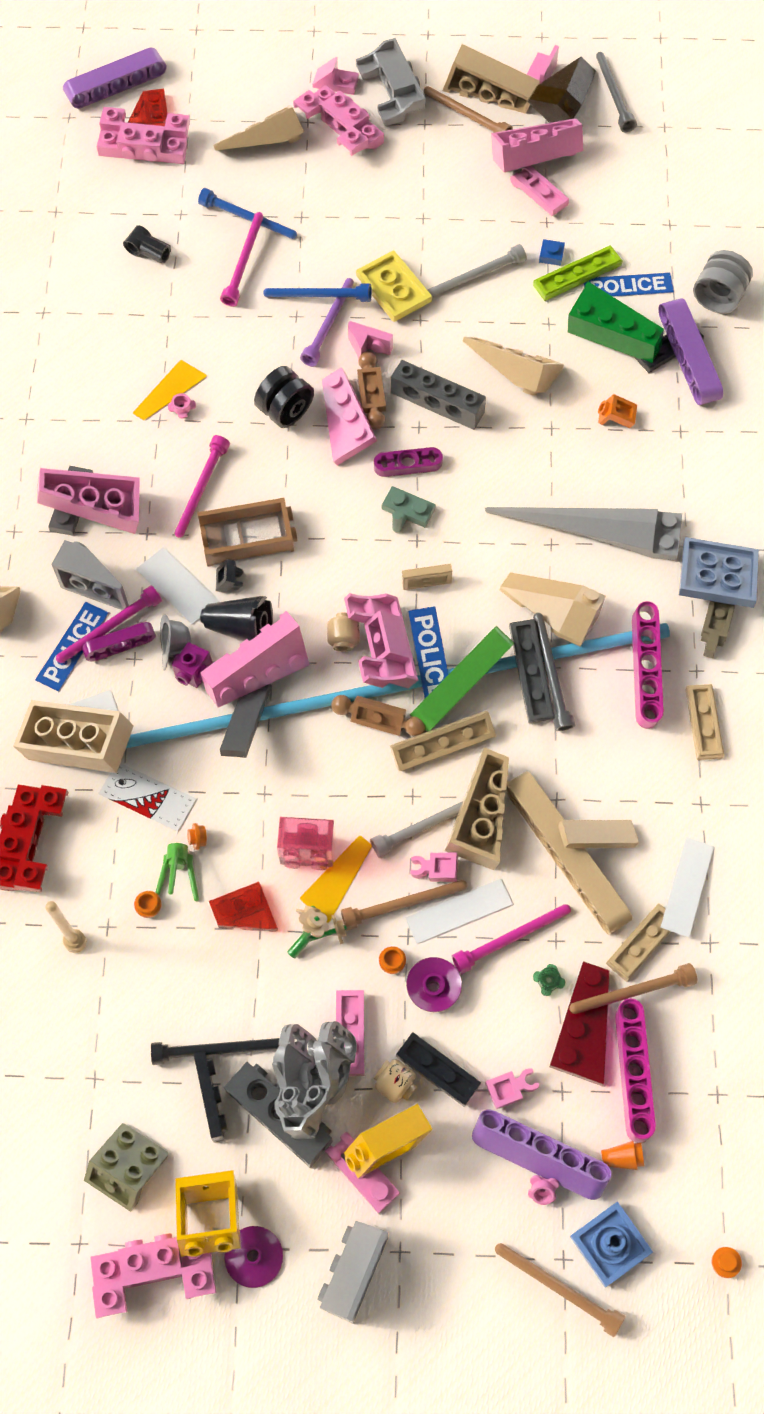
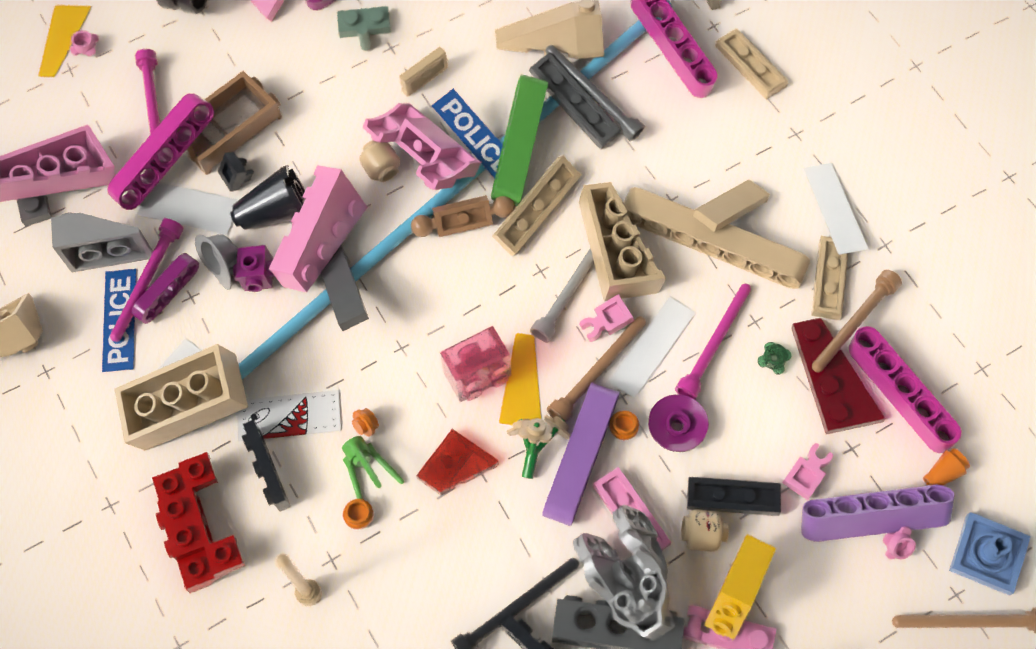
camera: 30 degrees left, 0 degrees up
none -> dark pink beam [107,93,214,210]
none -> black plate [242,419,291,512]
none -> medium lavender beam [542,383,620,527]

